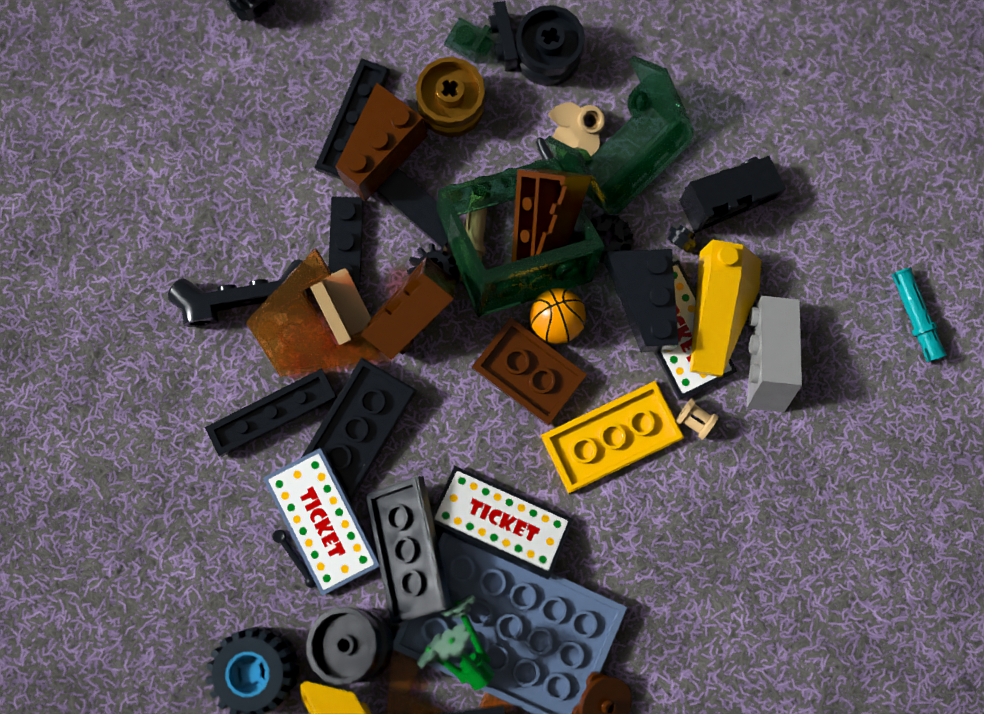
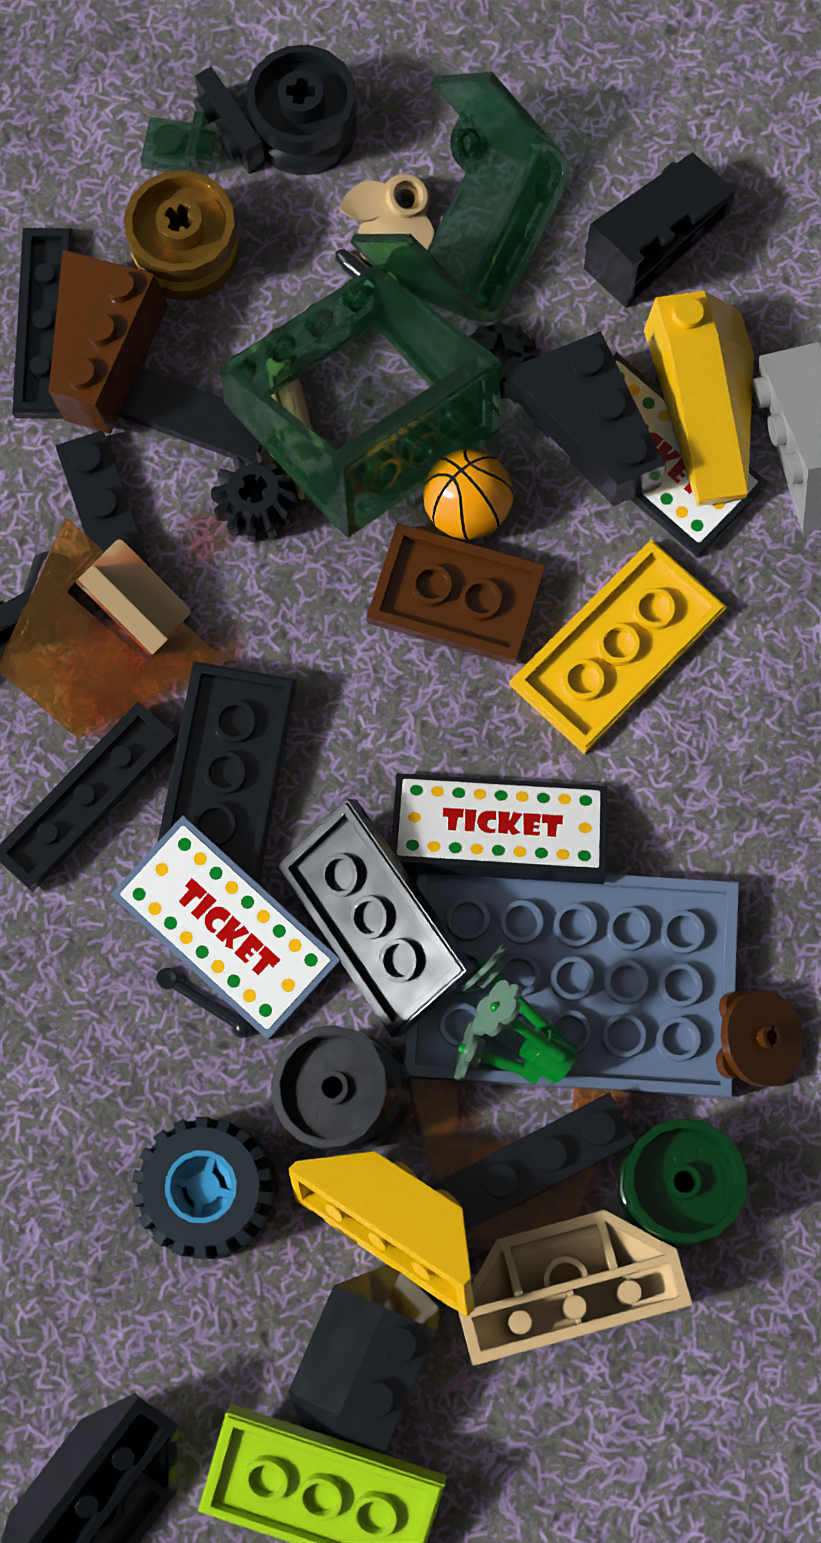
camera: 15 degrees left, 5 degrees down
reddish brown wedge [362,256,456,360] -> none
reddish brown wedge [511,169,592,271] -> none
black plate [667,225,697,253] -> none
tan bush [675,398,719,440] -> none

